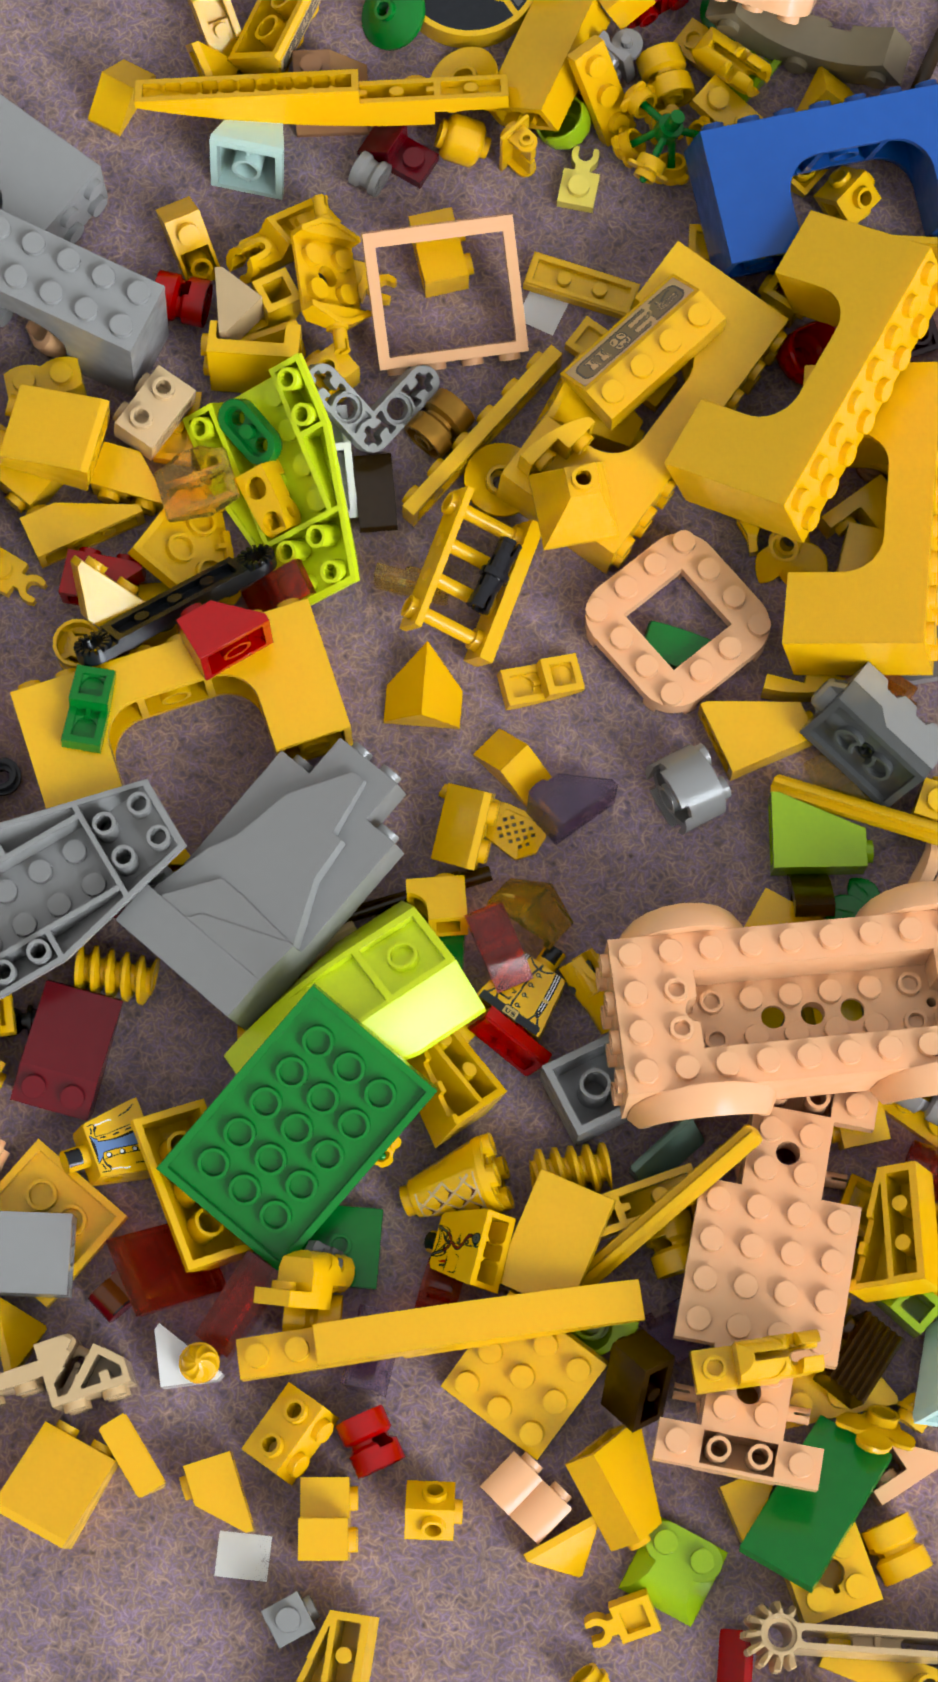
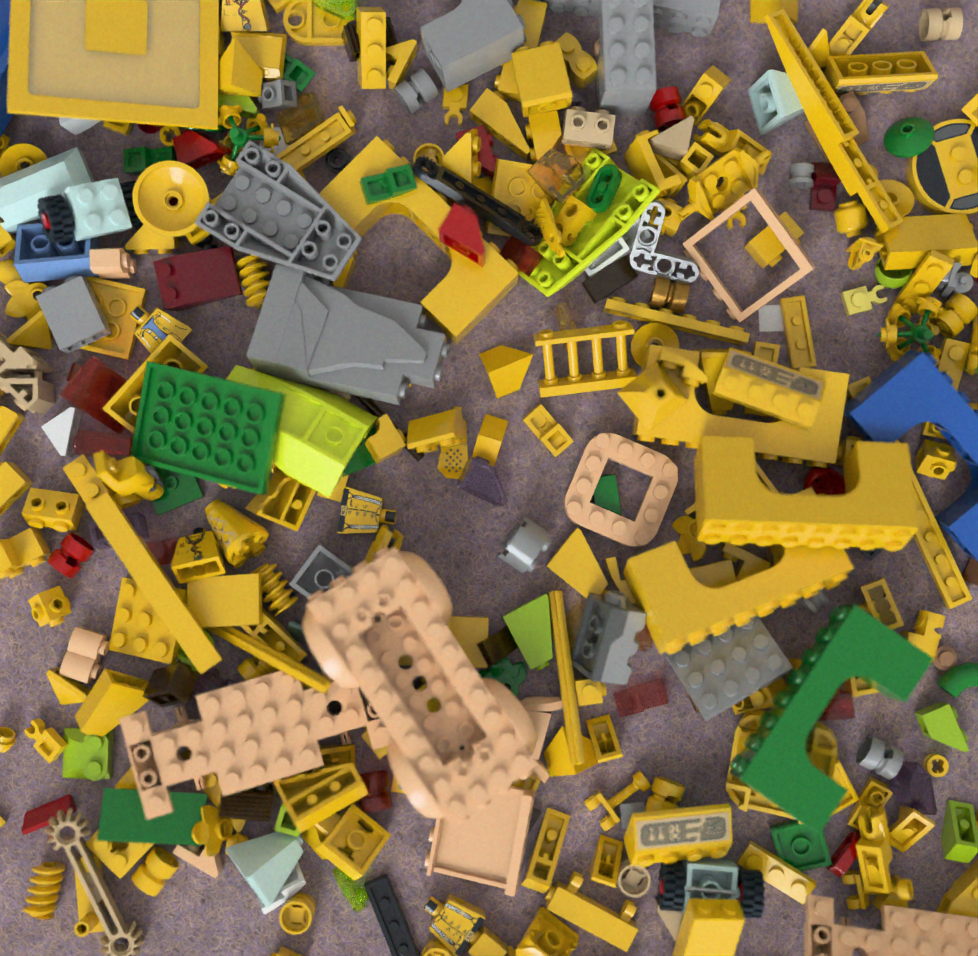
camera: 60 degrees right, 10 degrees up
yellow plate [179,1342,220,1384] -> none
clear red slope [464,900,534,994] -> none
black pin [466,536,522,615] -> none
red plate [468,1005,552,1077] -> none
clear yellow slope [486,878,573,950] -> none
yellow plate [689,1329,825,1395] -> none
none -> yellow piece [534,199,565,258]

